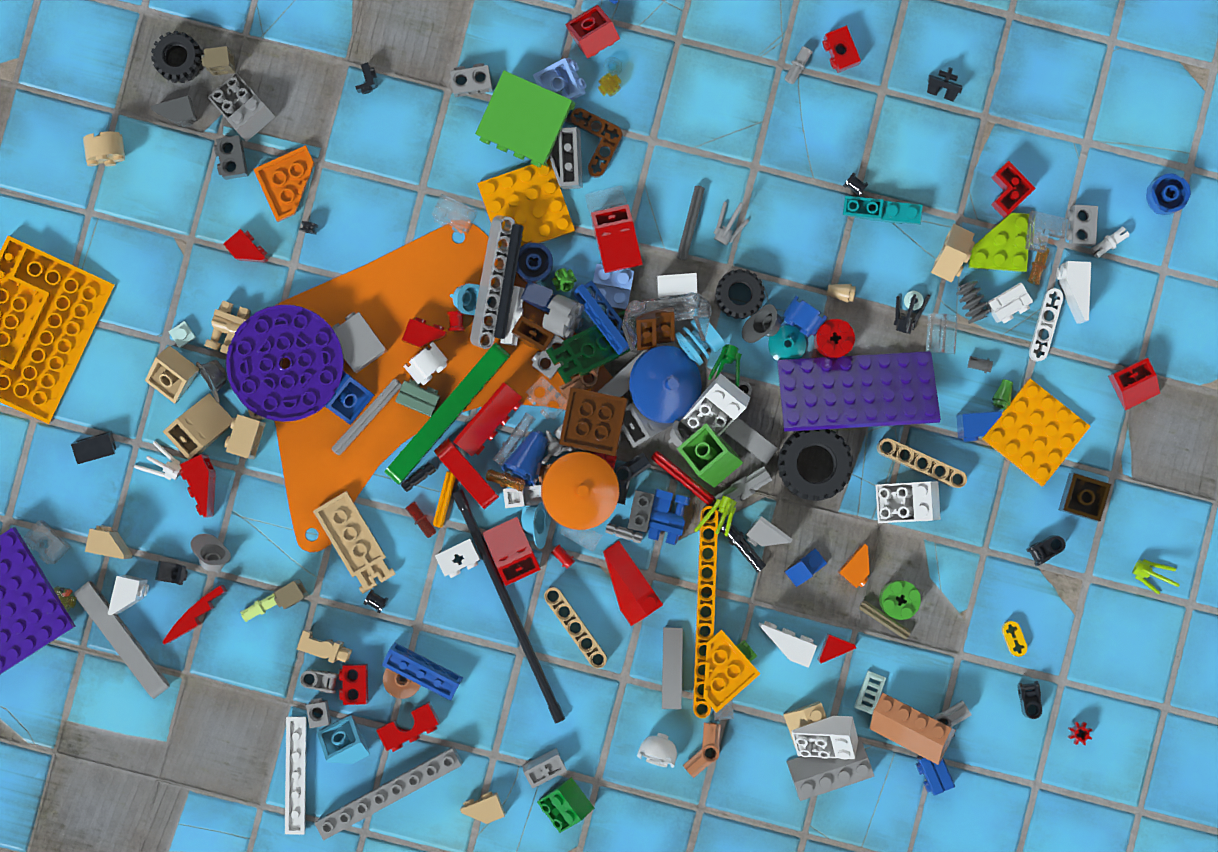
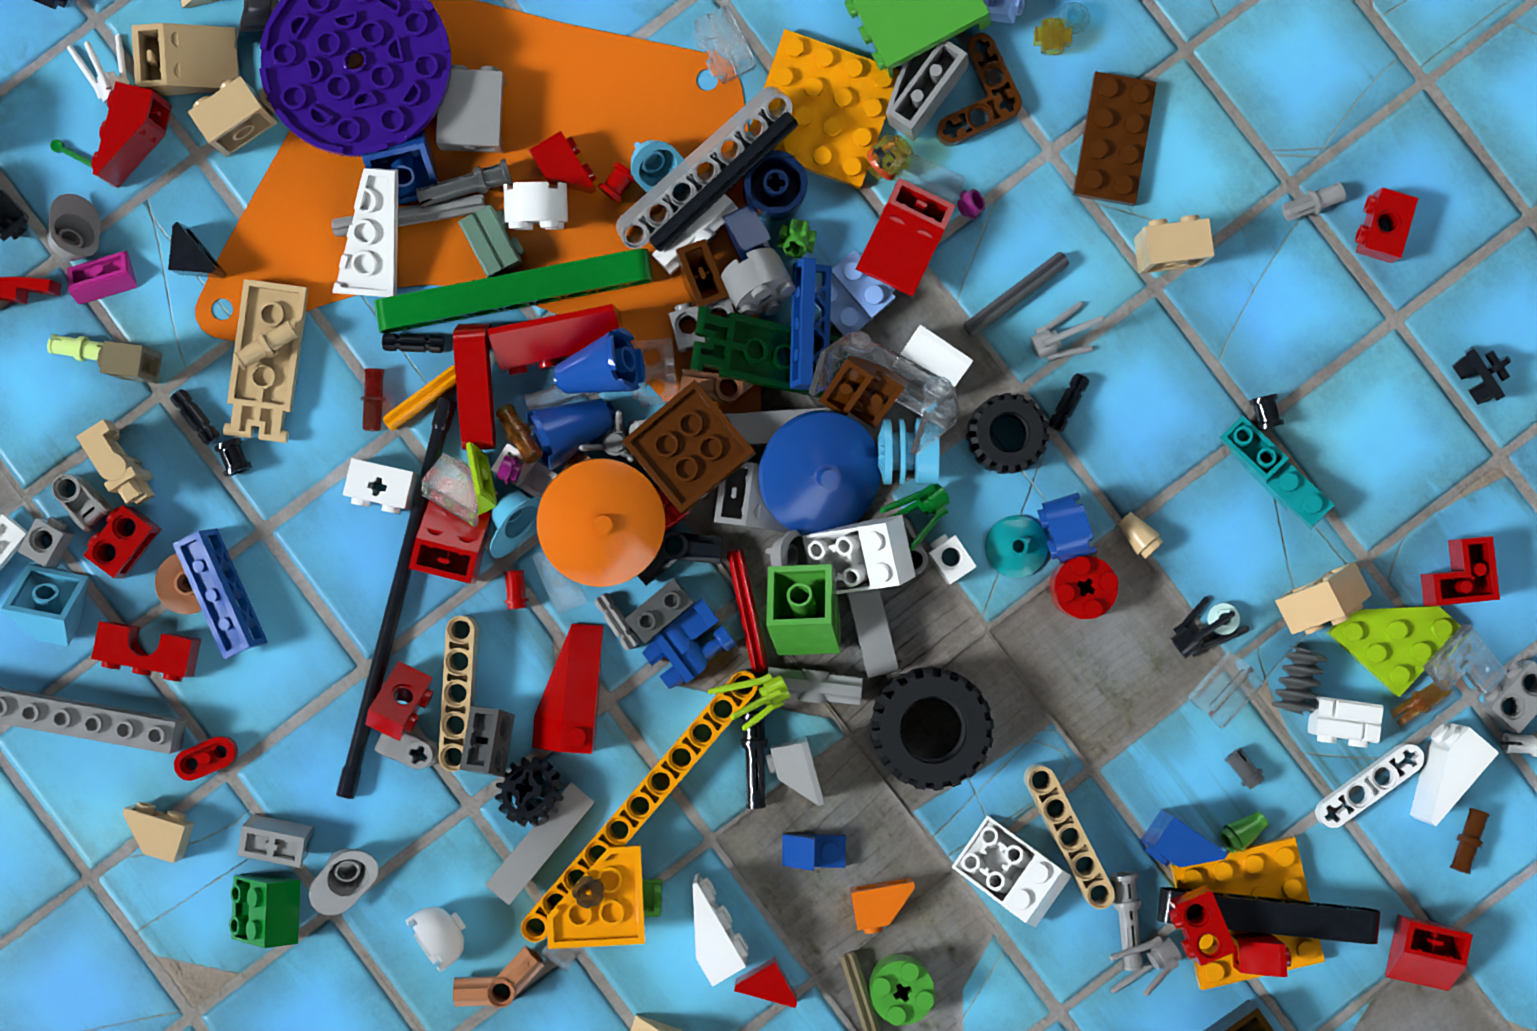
camera: 40 degrees right, 0 degrees up
dark grey piece [742,304,784,343] -> none
dark purple plate [777,351,941,432] -> none
none -> green hinge [50,139,92,168]
none -> dark pink slope [67,250,137,304]
none -> black slope [168,221,227,278]
none -> black axle [170,389,220,445]
none -> red plate [174,736,238,781]
none -> tan pin [233,320,298,370]
none -> light grey piece [308,848,379,915]
none -> white wing [332,168,398,297]
none -> red brick [365,661,434,741]
none -> light grey piece [374,731,439,770]
none -> dark grey pin [415,159,513,208]
none -> clear slope [421,453,479,527]
none -> dark grey brick [459,706,515,777]
none -> lime slope [466,442,498,515]
none -> black gear [495,757,565,827]
none -> magenta plate [496,455,523,486]
none -> blue cone [553,328,645,394]
none -> clear smoke plate [572,876,604,908]
none -> clear yellow head [867,134,913,181]
none -> white brick [927,534,977,584]
none -> magenta plate [957,189,985,219]
none -> black axle [1048,373,1090,433]
none -> reddish brown plate [1072,71,1157,206]
none -> light grey plant [1109,936,1181,996]
none -> light grey pin [1110,871,1144,971]
none -> tan brick [1134,215,1215,274]
none -> black beam [1157,887,1381,944]
none -> red brick [1168,885,1237,966]
none -> red slope [1231,933,1291,977]
none -> reddish brown pin [1450,808,1490,875]

